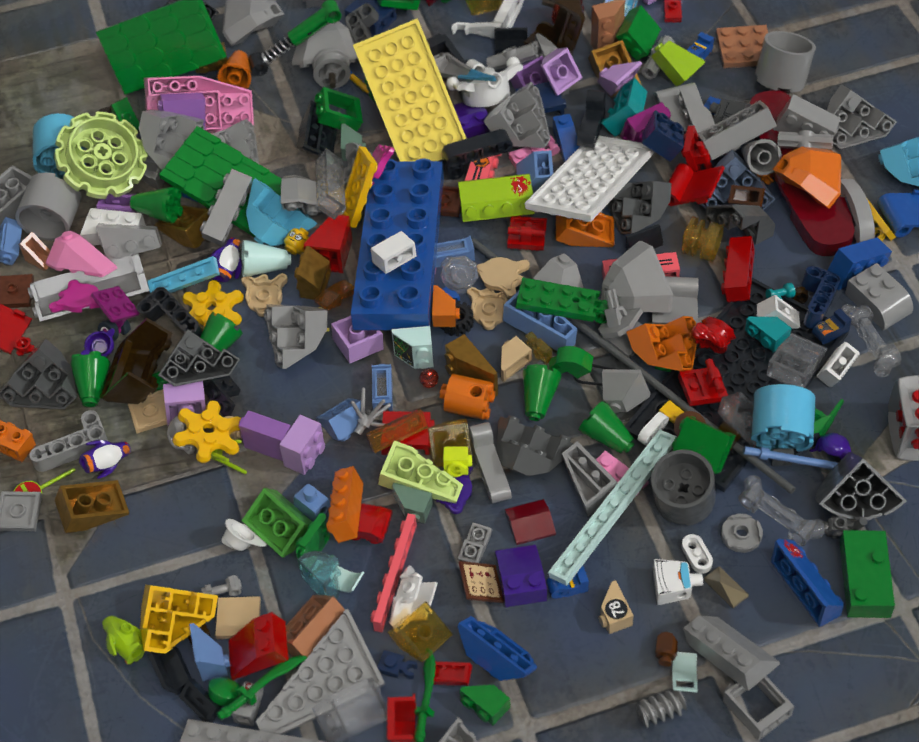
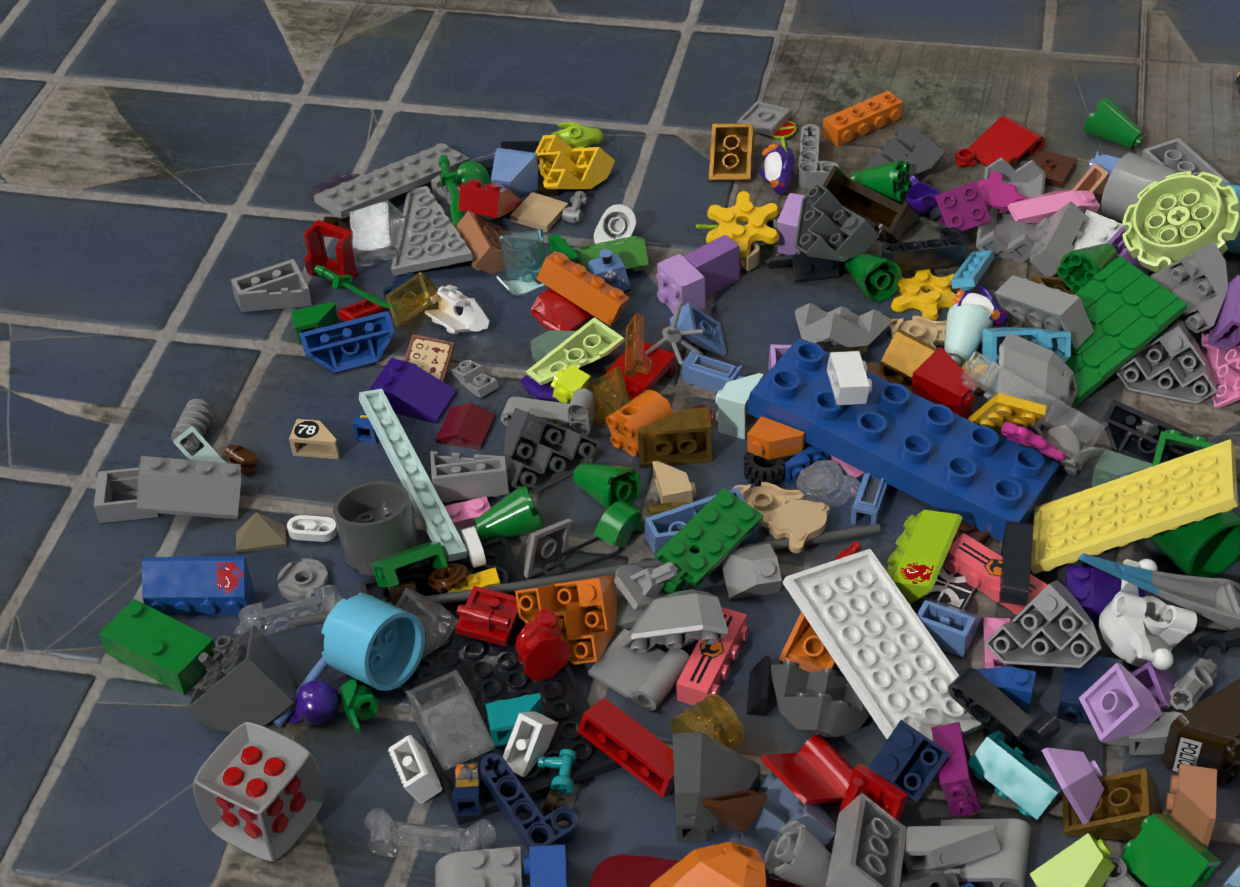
camera: 120 degrees right, 10 degrees down
coral plate [370,513,417,633] -> none
white torso [653,559,703,605] -> none

